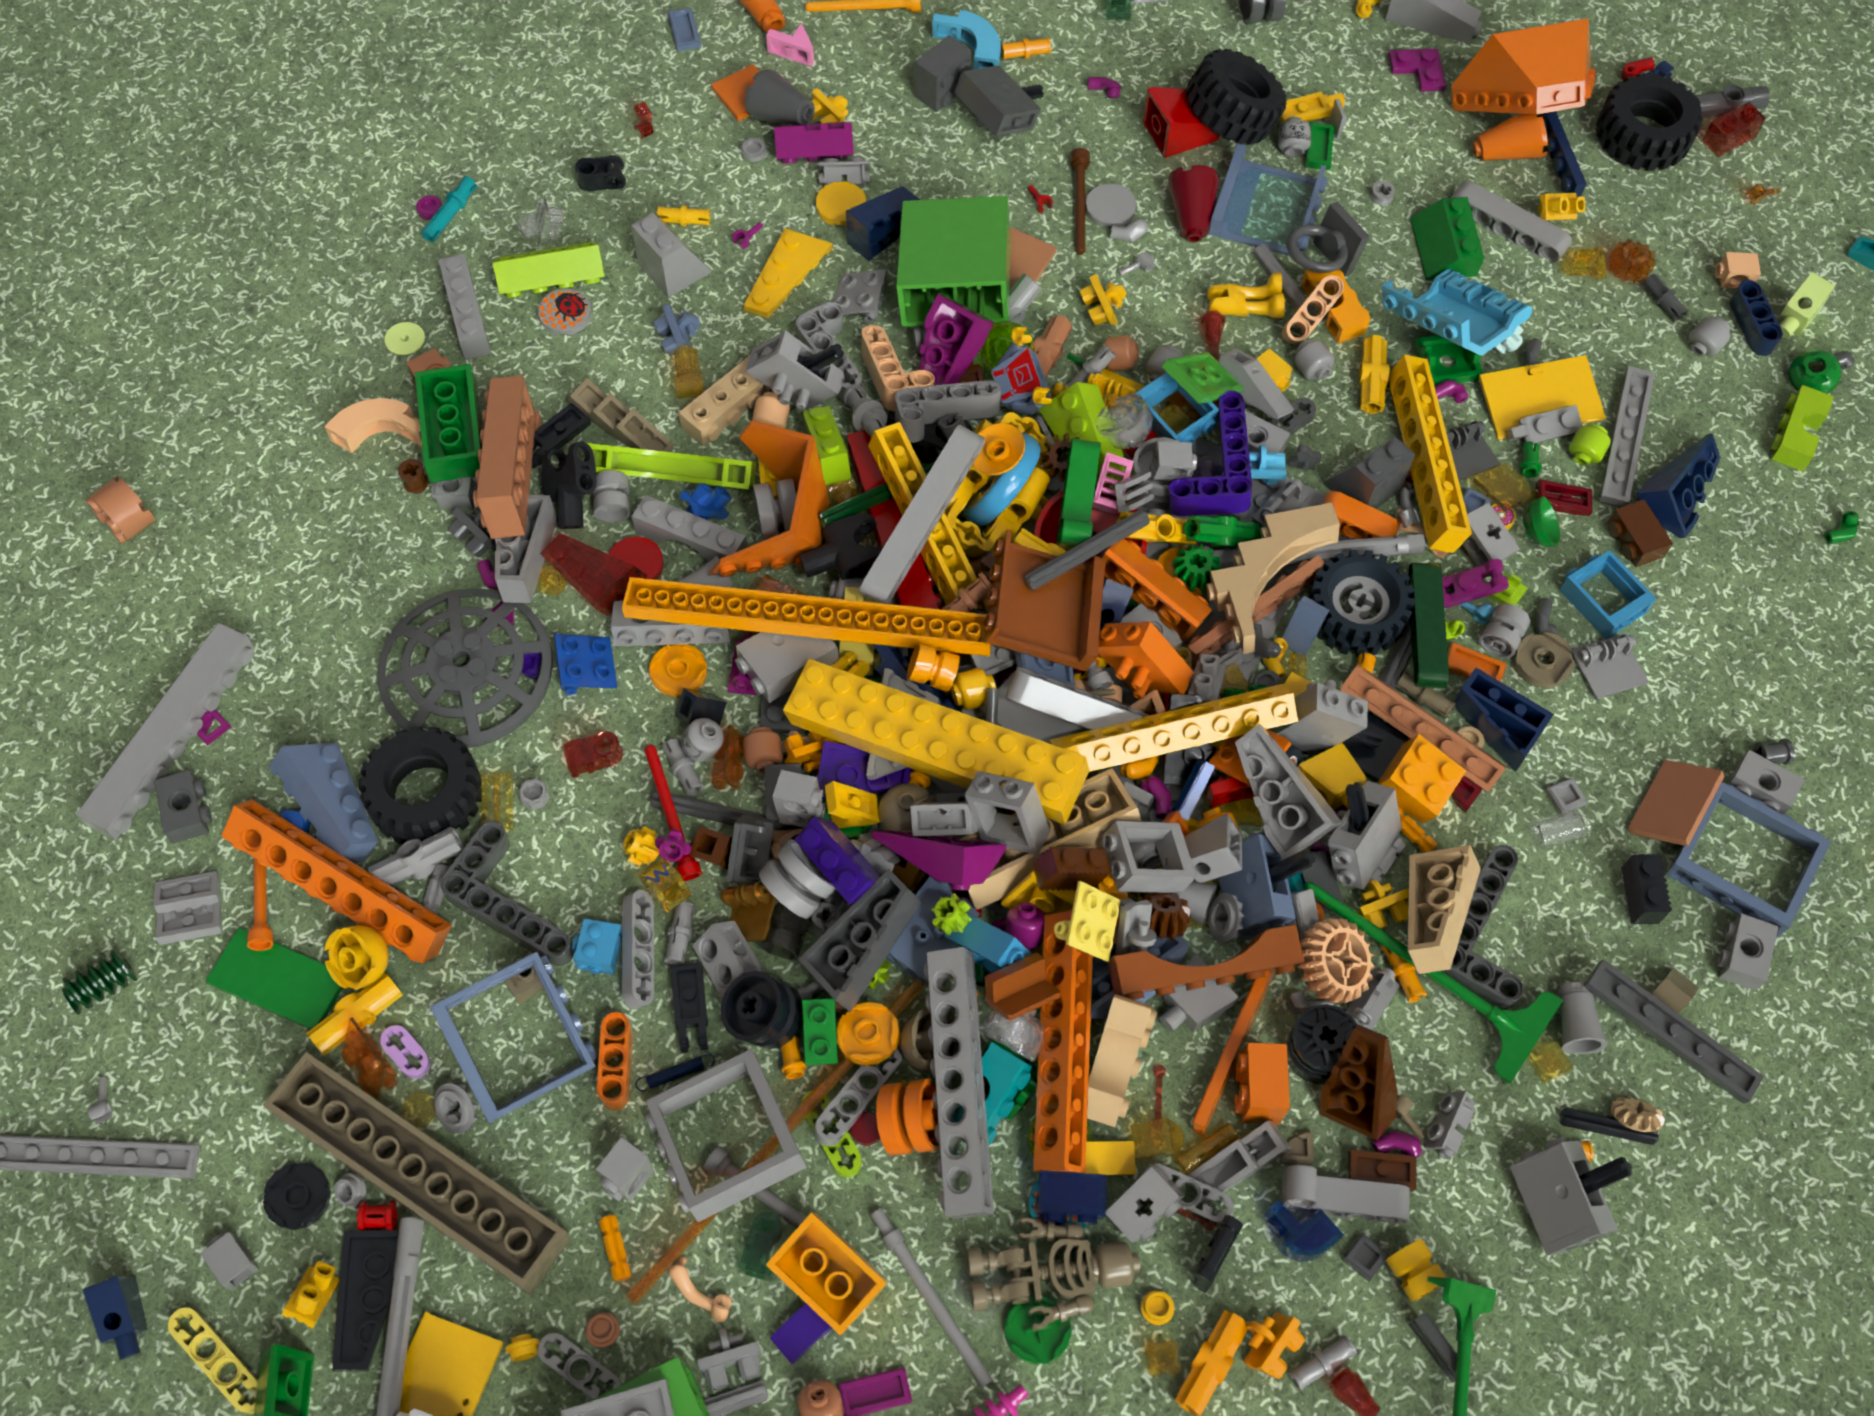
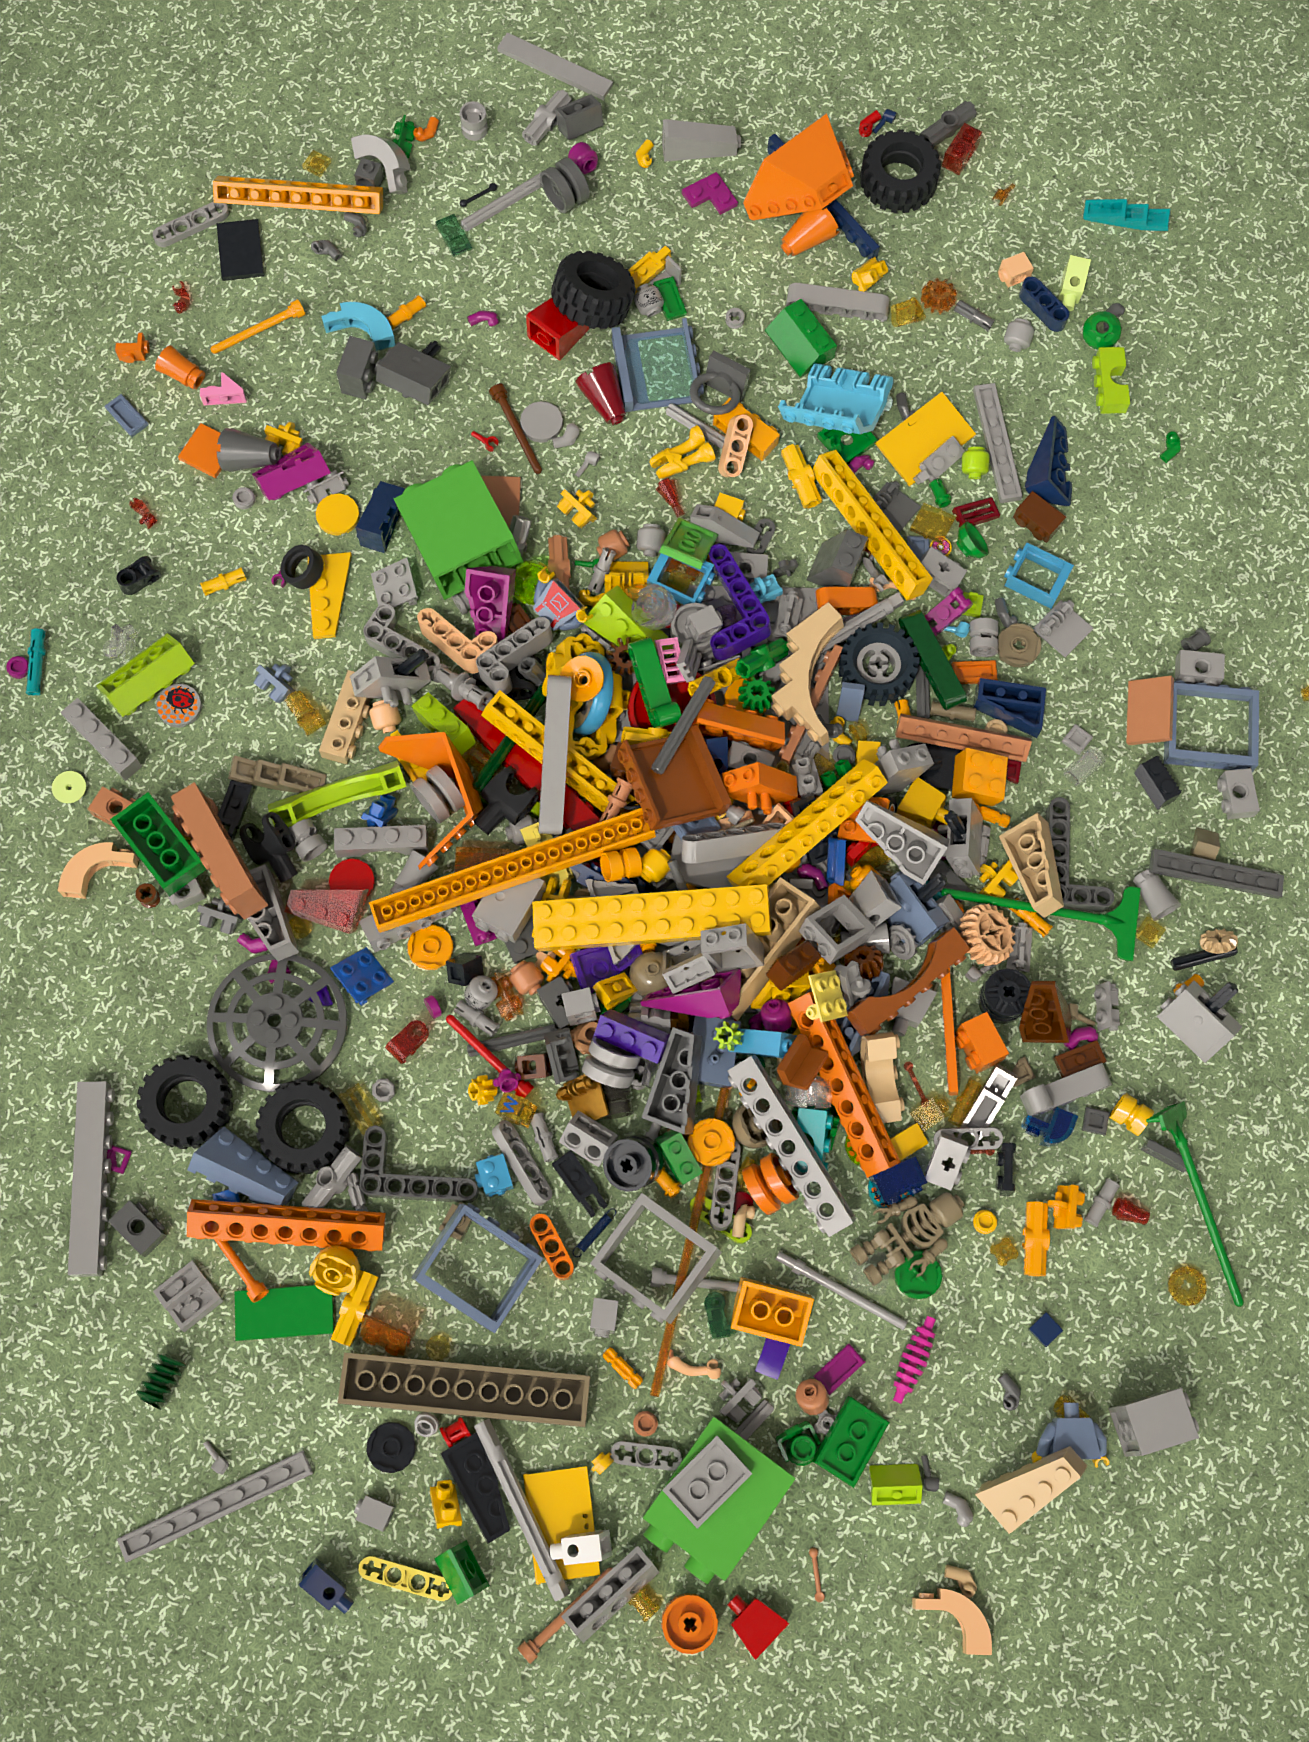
camera: 30 degrees left, 10 degrees up
lavender beam [380,1025,431,1079] -> none
light grey gear [434,1081,478,1134] -> none
light grey slope [631,213,711,298] -> none
light grey head [1294,340,1335,380] -> none
none -> black tyre [136,1055,233,1149]
none -> black tyre [280,544,324,589]
none -> magenta tile [423,995,442,1019]
none -> tan arm [732,1204,755,1237]

